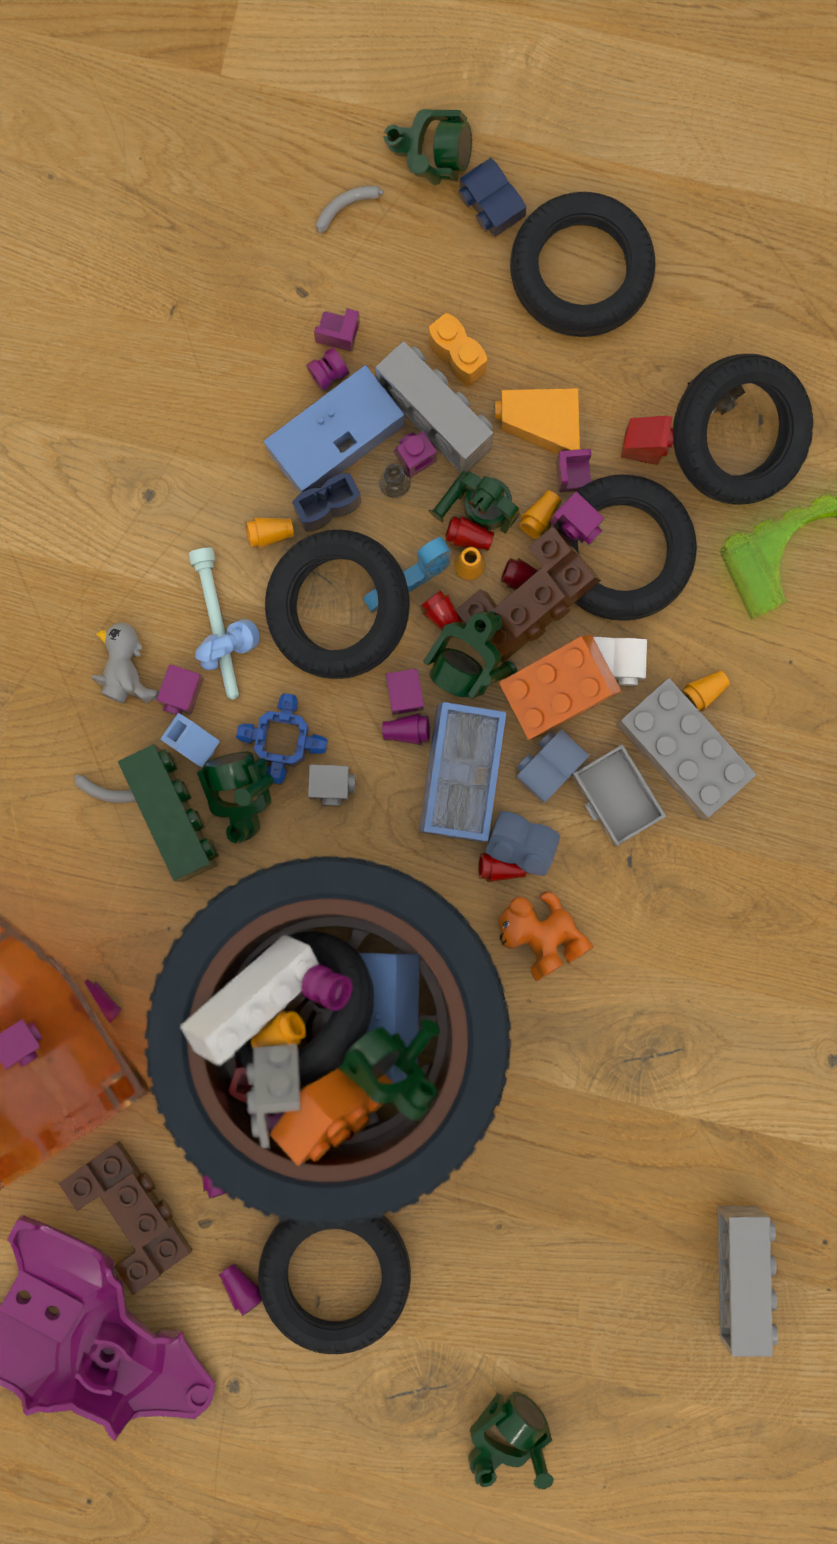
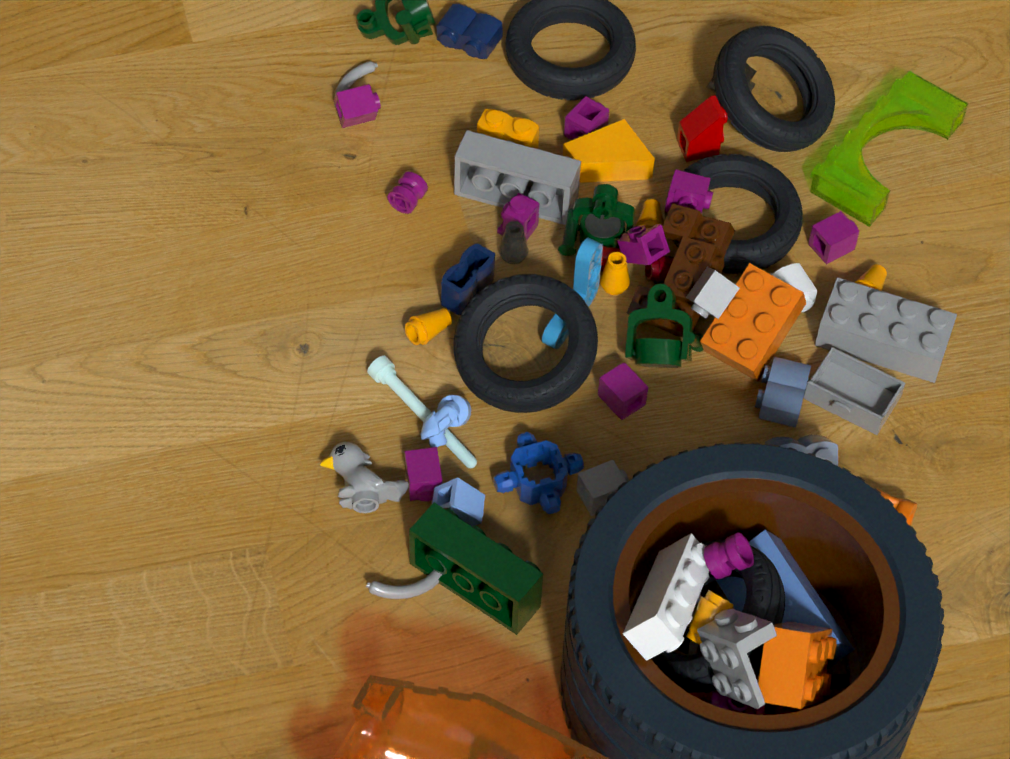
camera: 30 degrees left, 30 degrees down
dark green piece [197,751,274,844] -> none
medium blue brick [263,365,405,494] -> none
magenta panel [314,309,360,352] -> none
dark green piece [340,1019,440,1120] -> none
magenta cone [382,713,430,745] -> none
clear brick [418,702,506,842] -> none
red cone [420,590,462,639] -> none
magenta panel [556,449,591,492] -> none
none -> magenta brick [334,84,381,128]
none -> magenta brick [564,96,609,140]
none -> magenta brick [617,224,670,265]
none -> brick [686,267,740,319]
none -> magenta brick [808,211,859,265]

